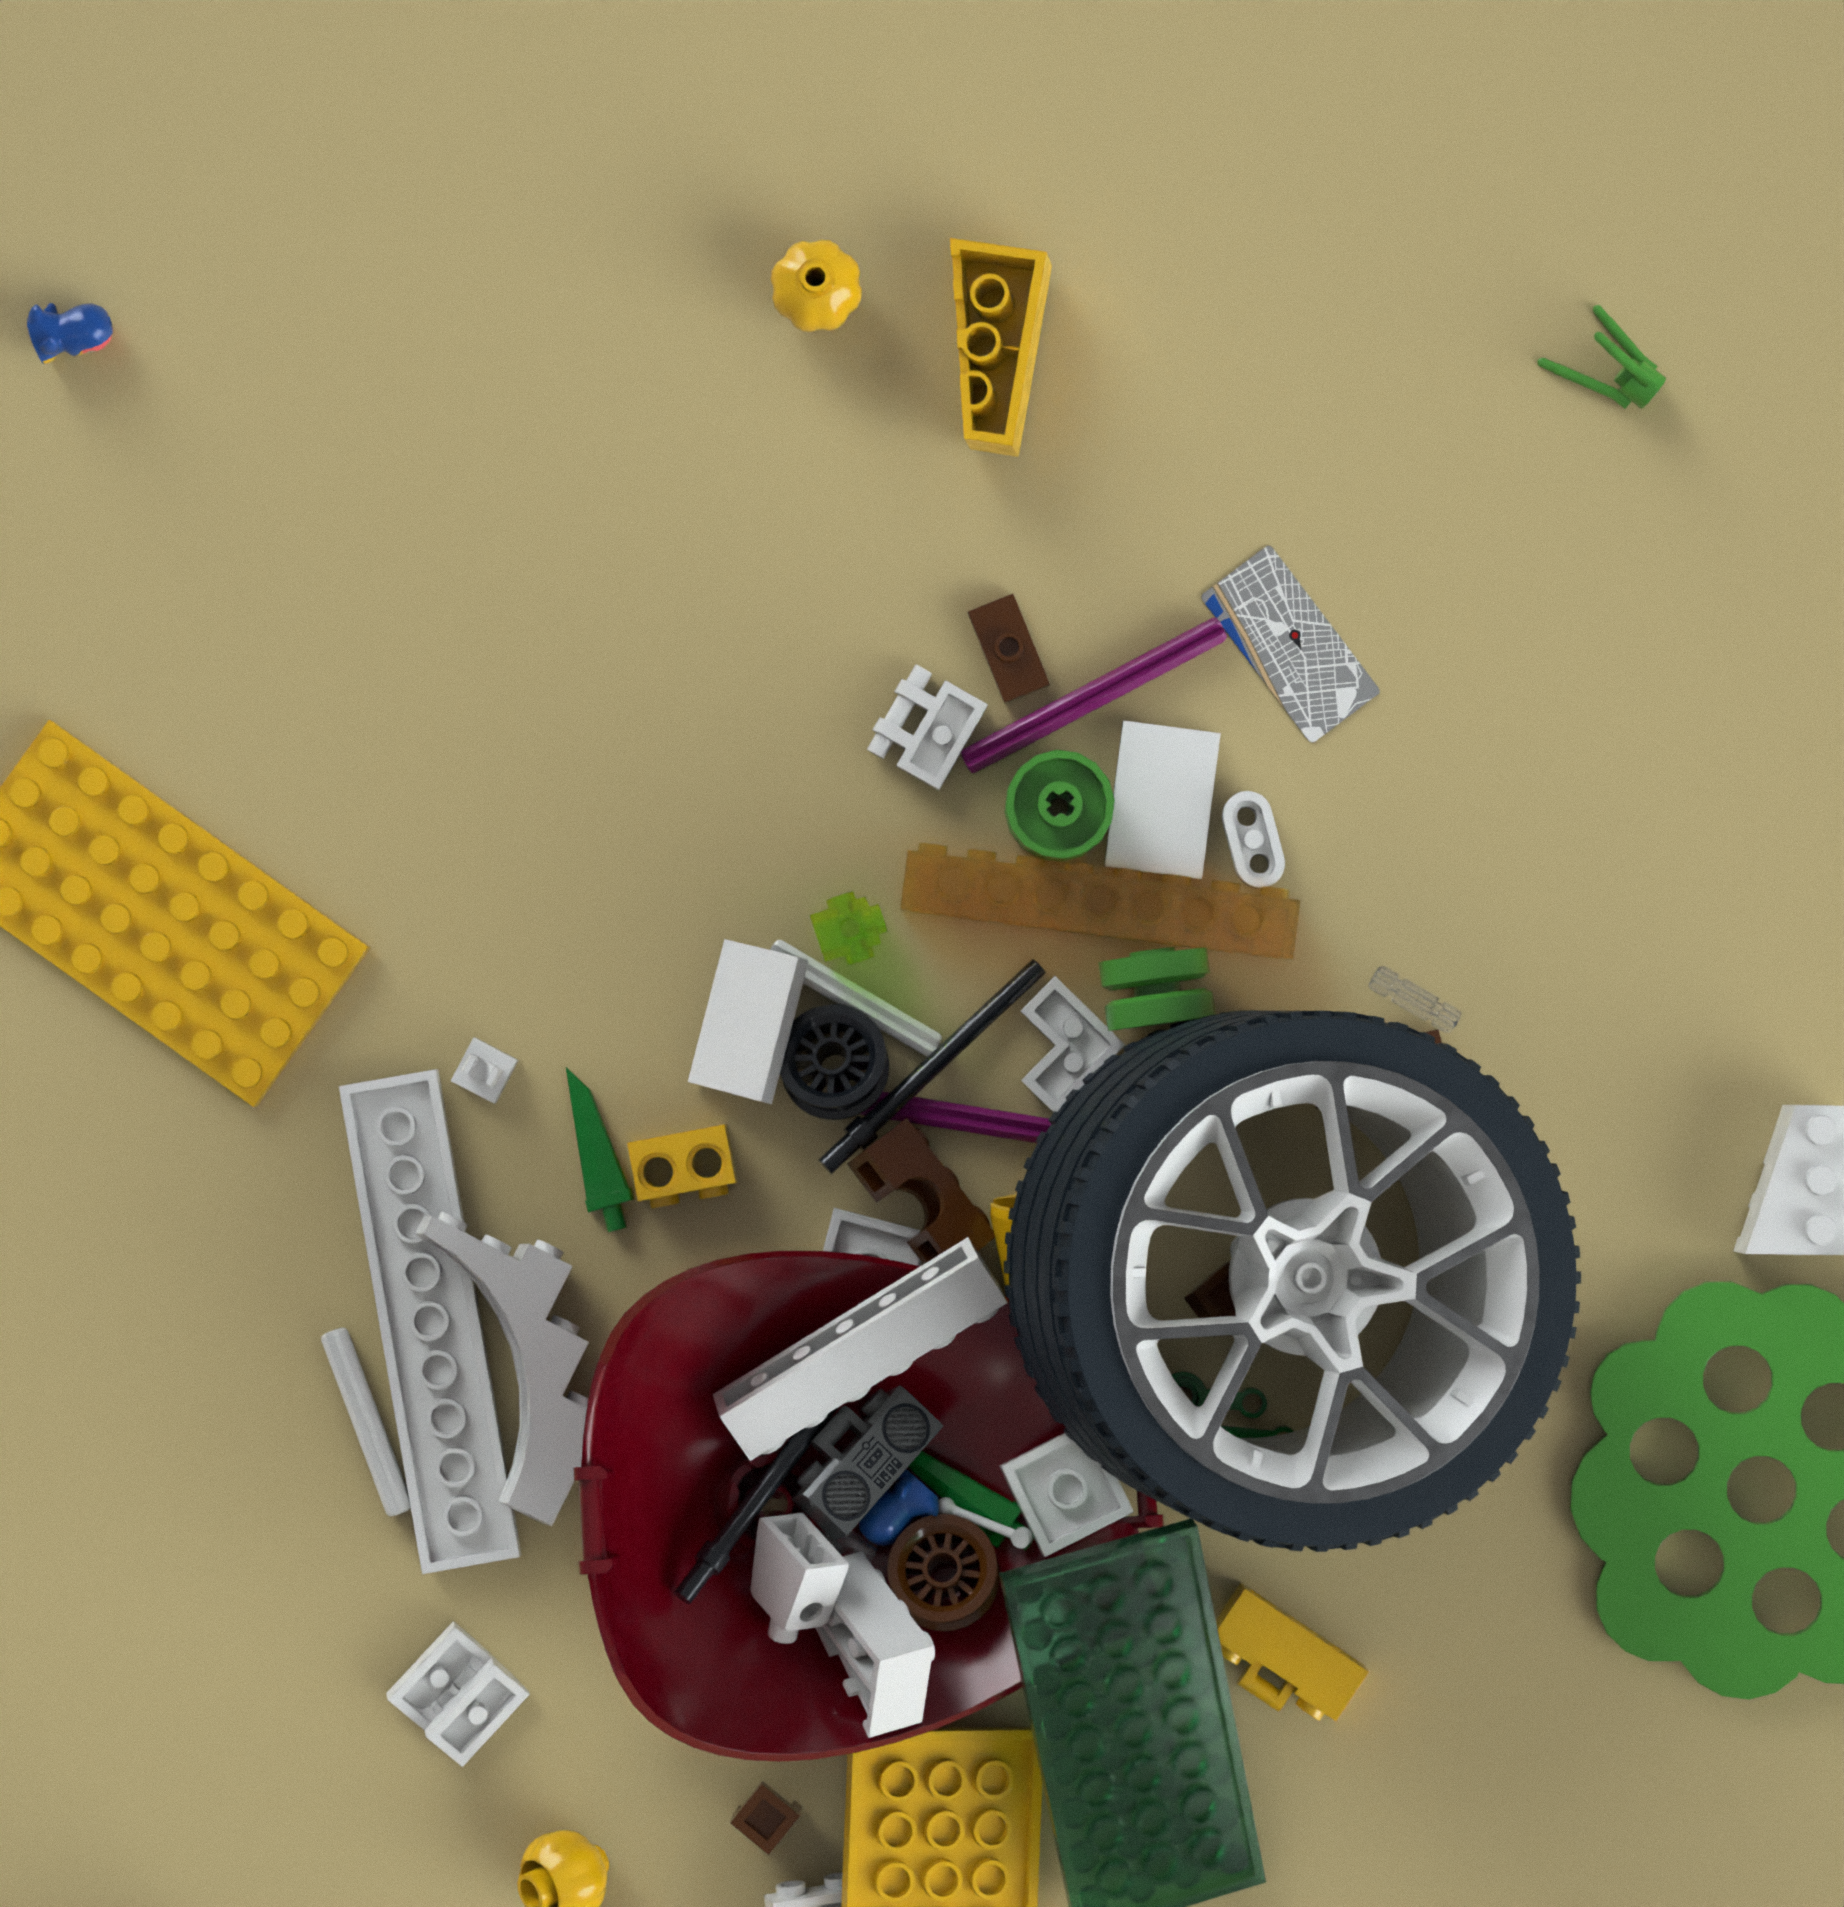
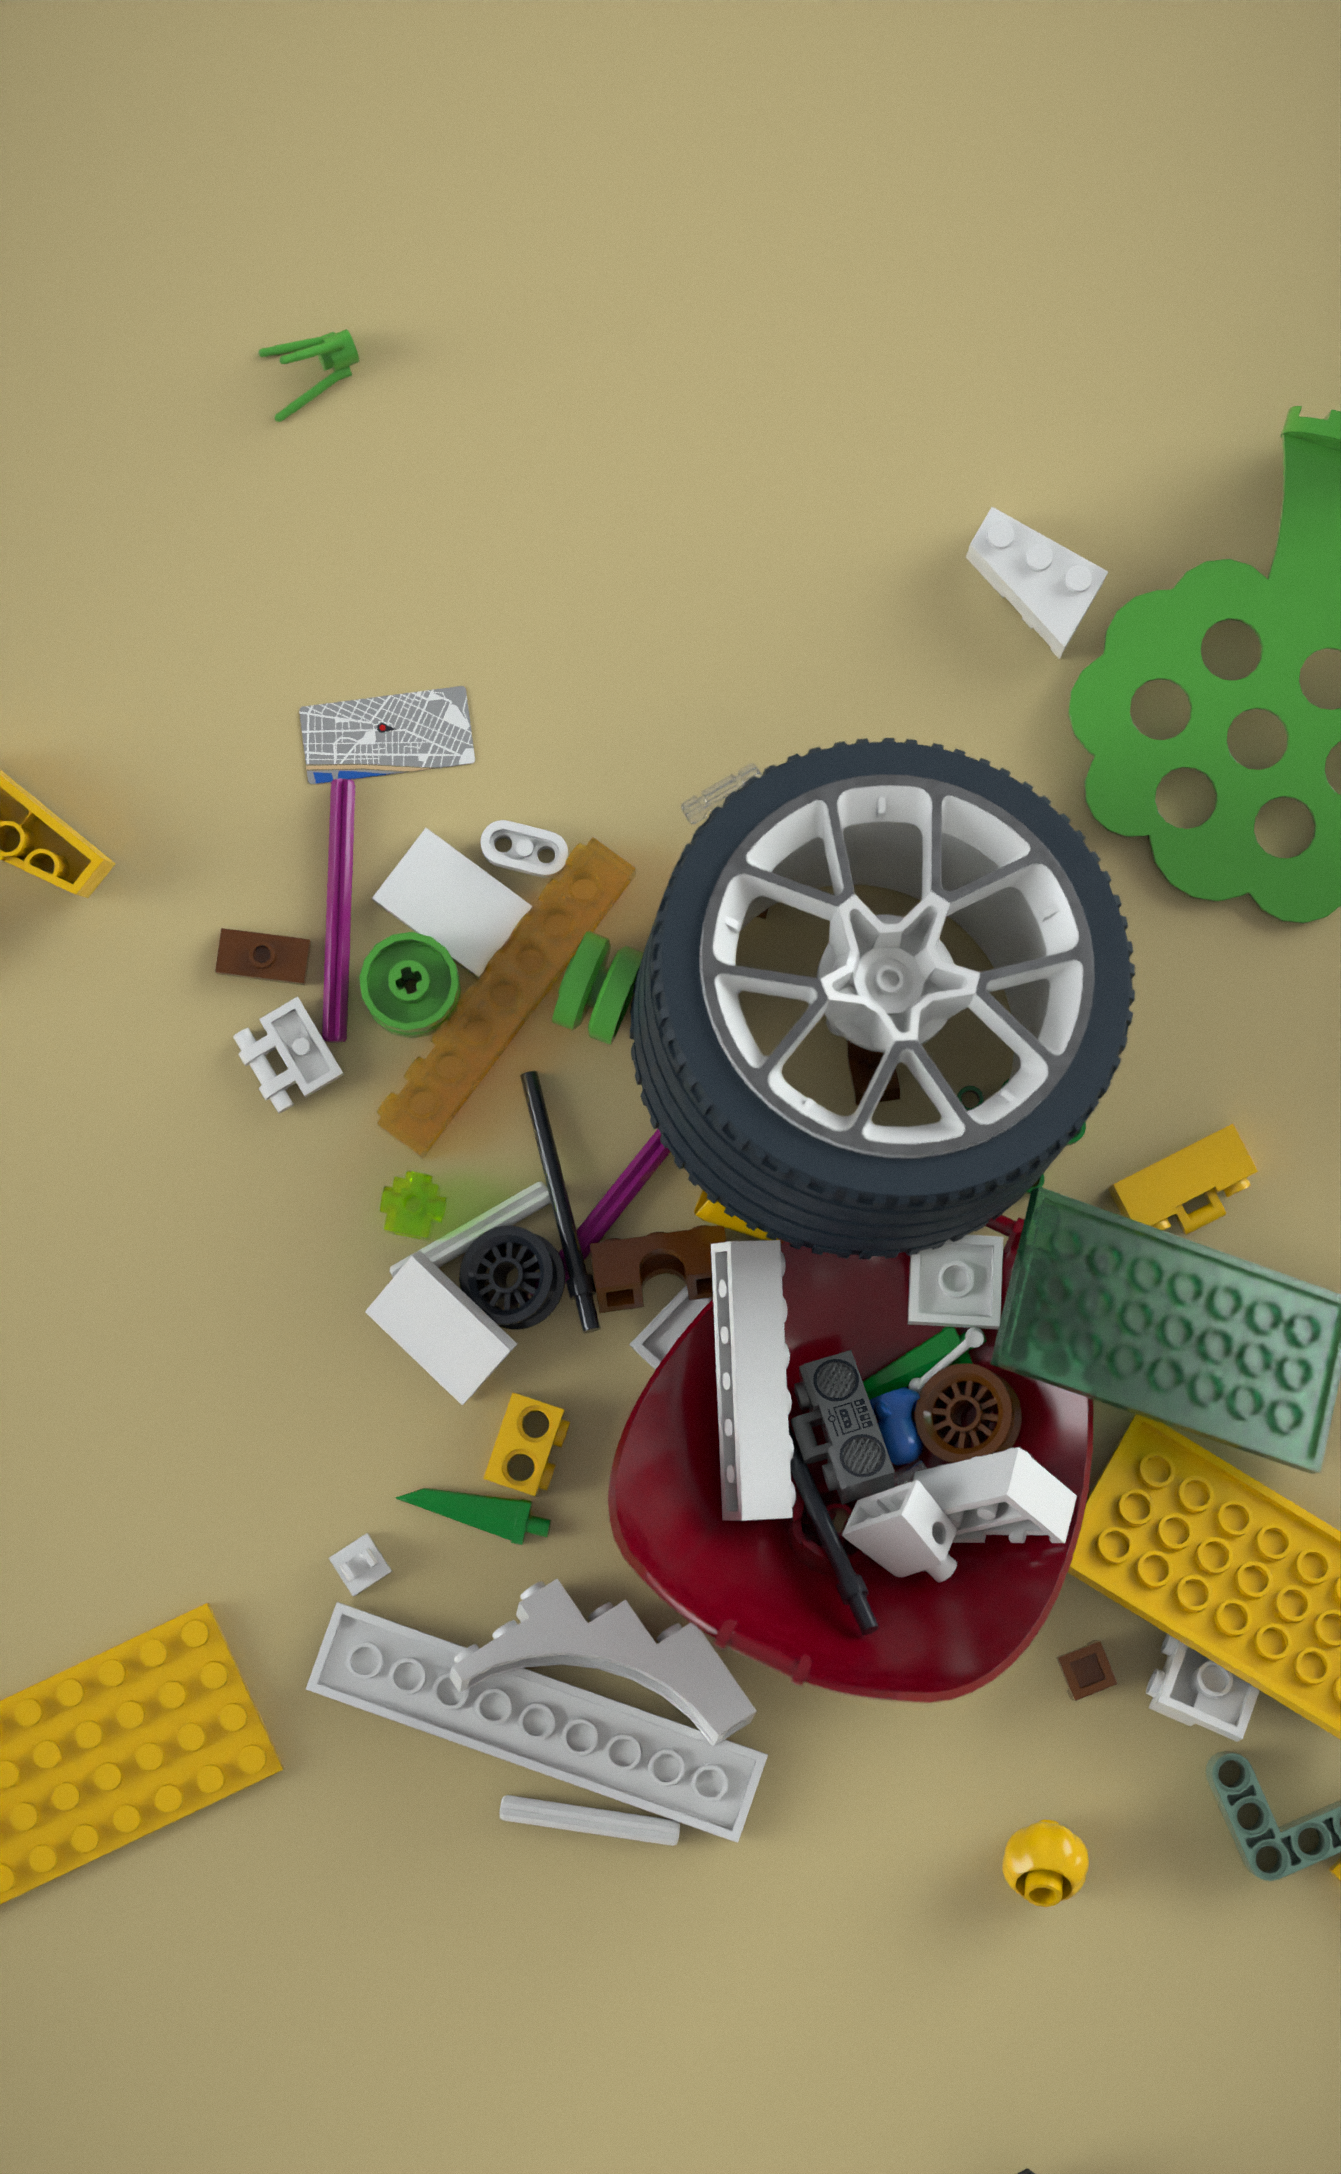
camera: 65 degrees left, 5 degrees down
white slope [386,1621,530,1767] -> none
white plate [1020,976,1125,1113] -> none

